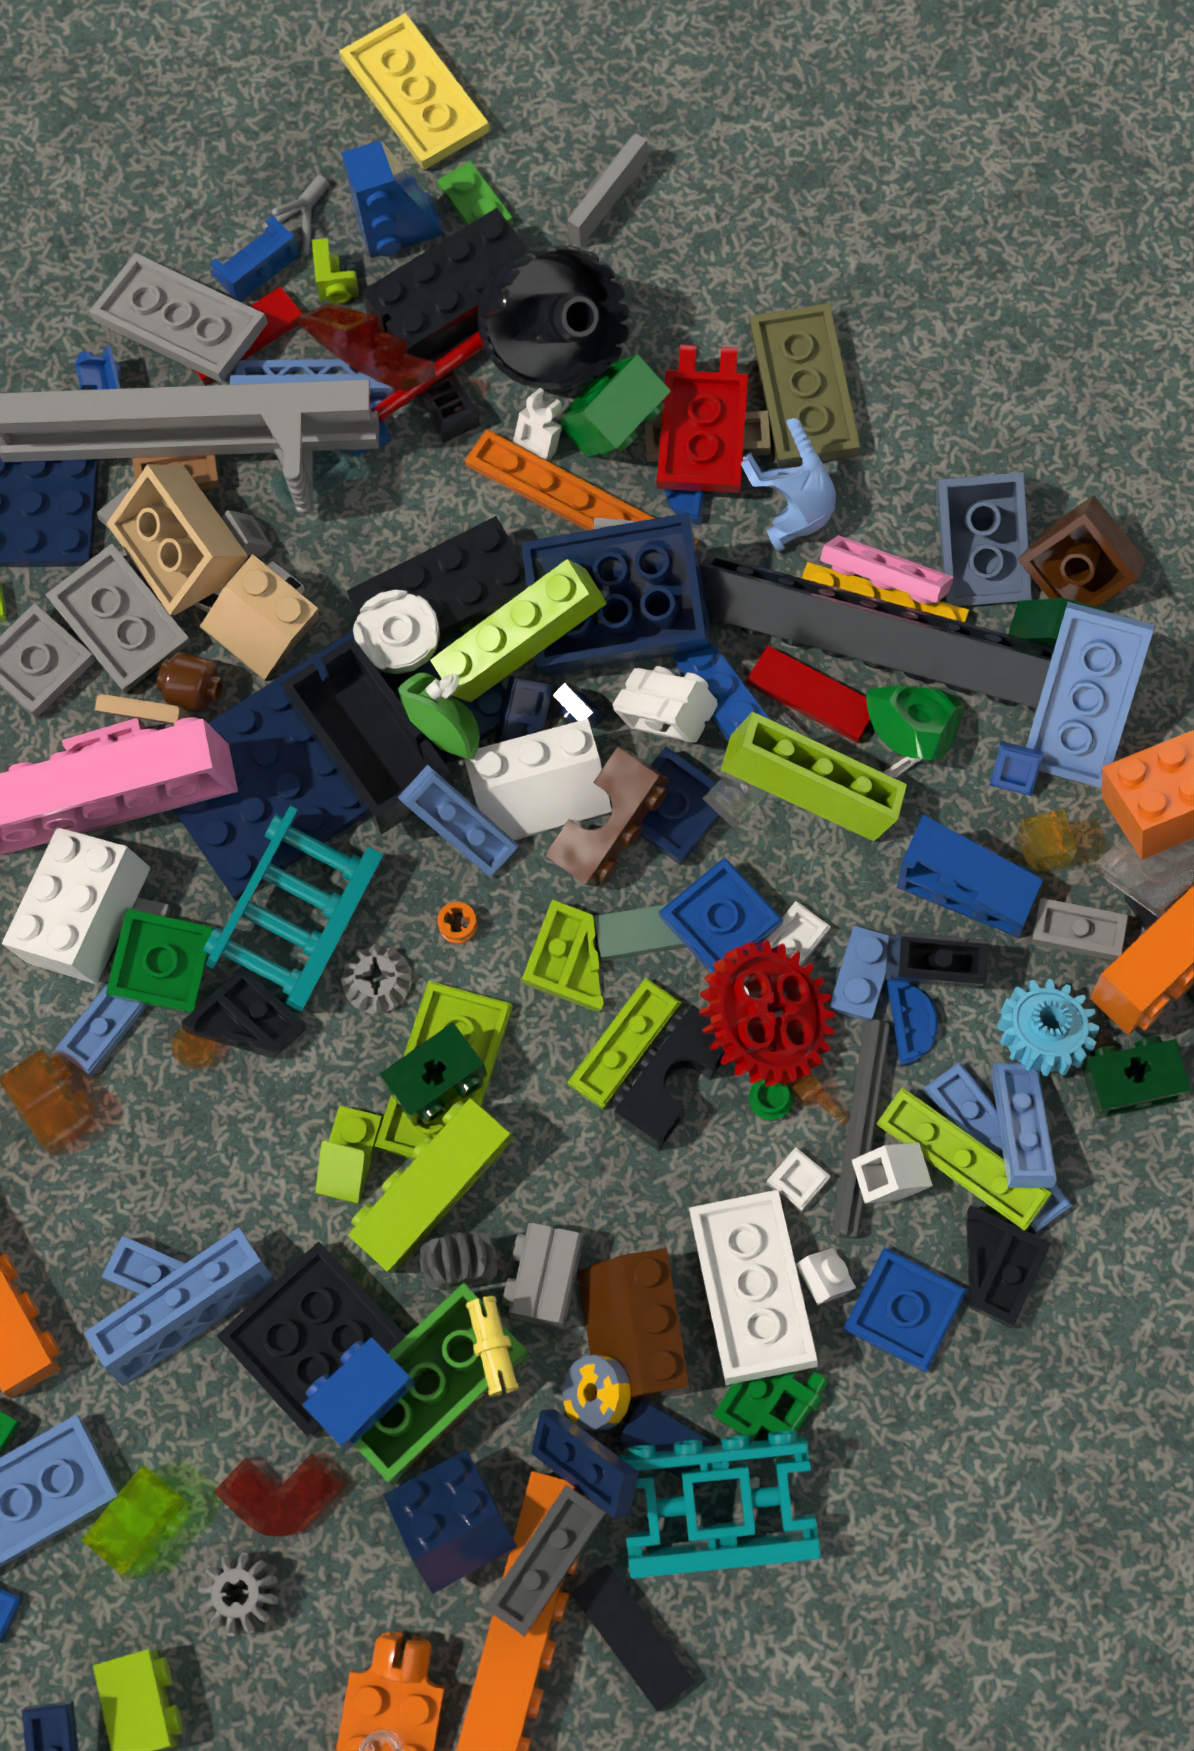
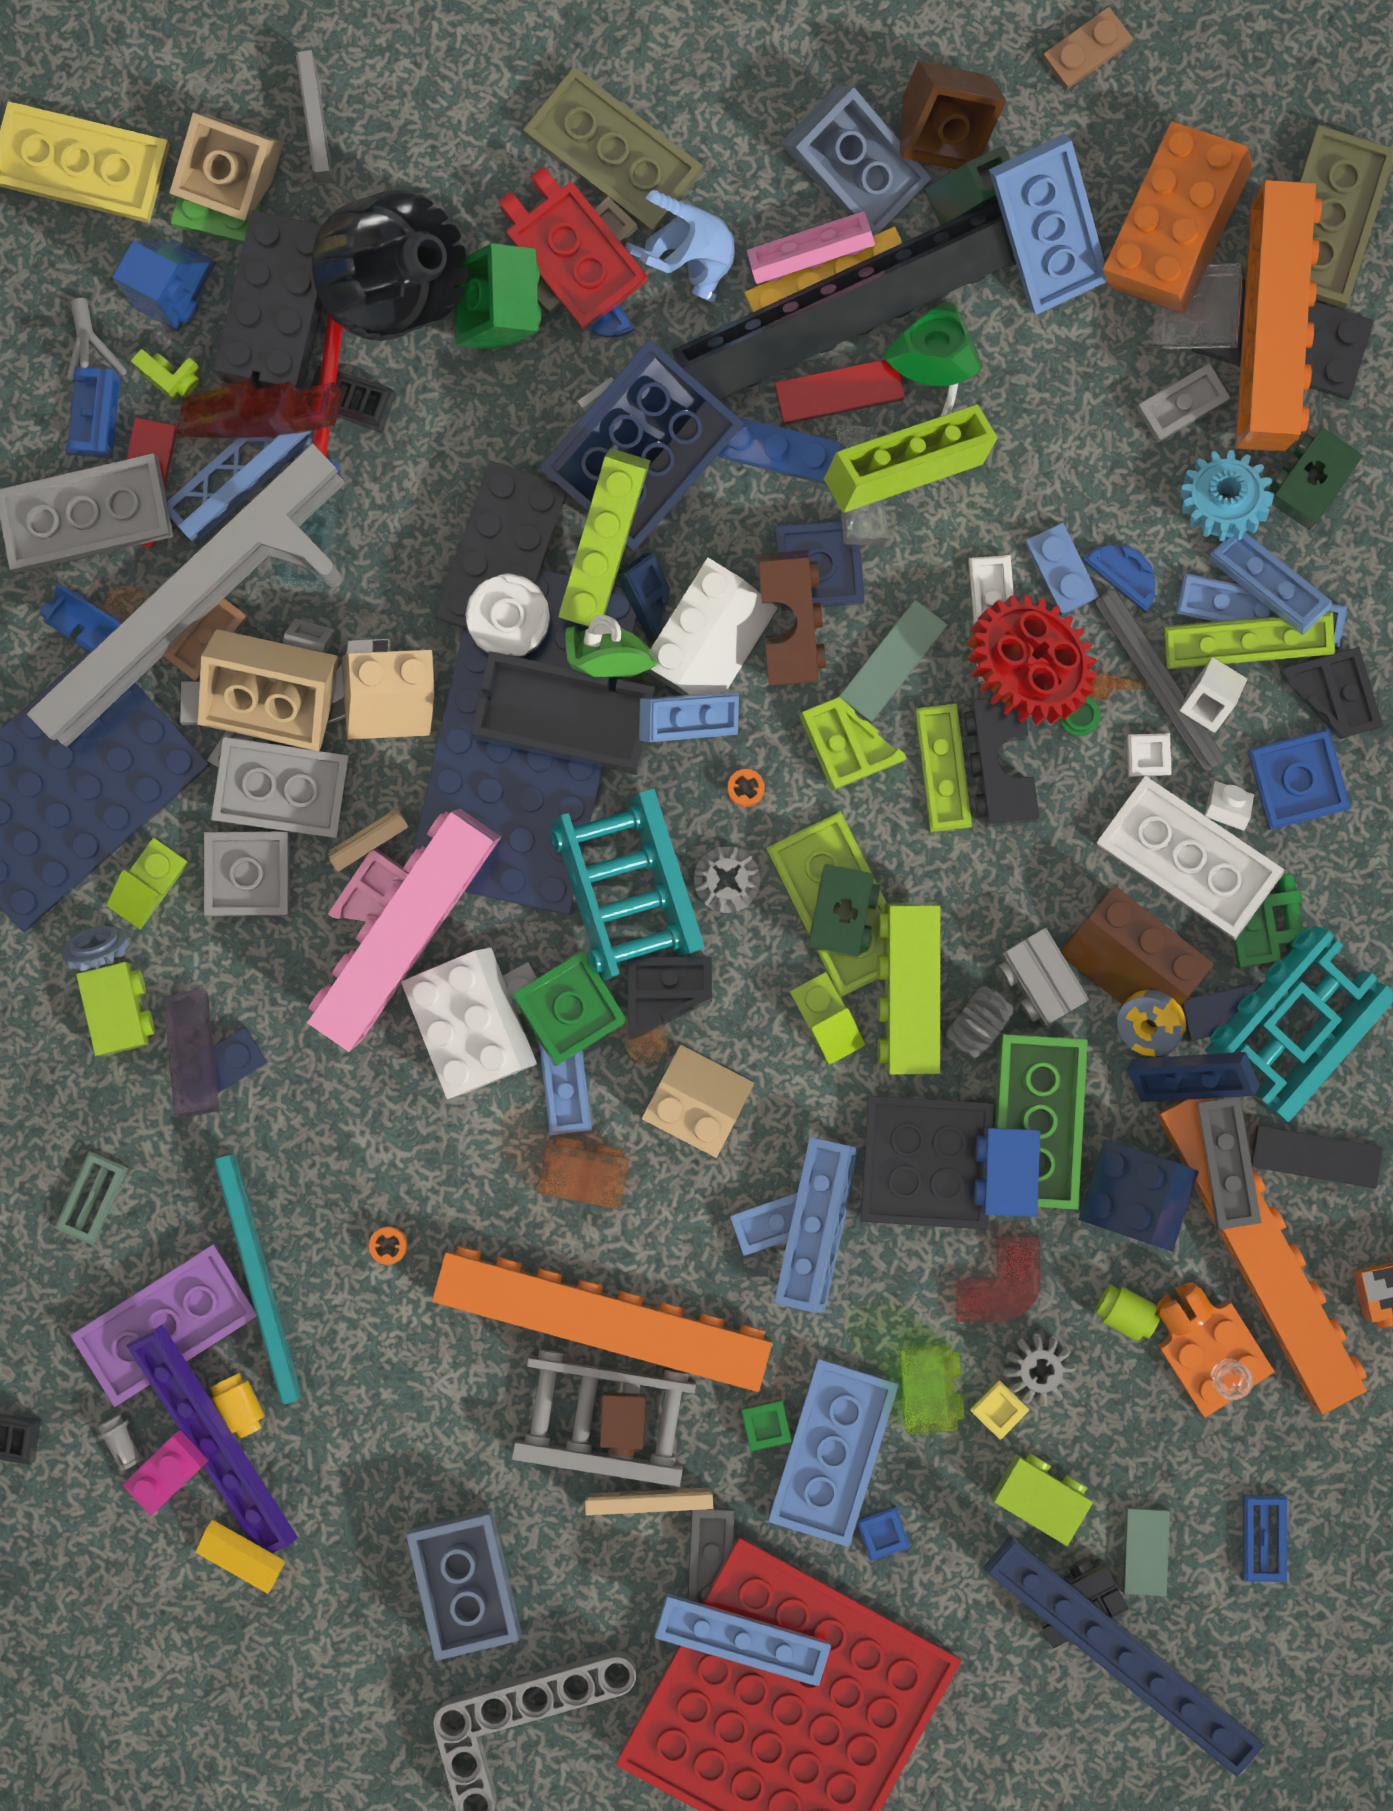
camera: 50 degrees left, 15 degrees up
reddish brown head [157,653,224,712] -> none
orange tile [465,429,698,549] -> none
light yellow pin [466,1296,519,1397] -> none
white plate [513,388,562,461] -> none
plate [553,683,607,728] -> none
white brick [613,666,718,743] -> none
blue tile [659,857,783,973] -> none
black brick [886,932,989,988] -> none
blue wedge [897,815,1043,938] -> none
blue tile [989,741,1043,796] -> none
clear yellow brick [1016,809,1077,874] -> none
none -> tan slope [169,113,284,221]
none -> tan slope [642,1045,754,1158]
none -> light yellow tile [969,1379,1029,1440]
none -> lime brick [1094,1284,1160,1342]

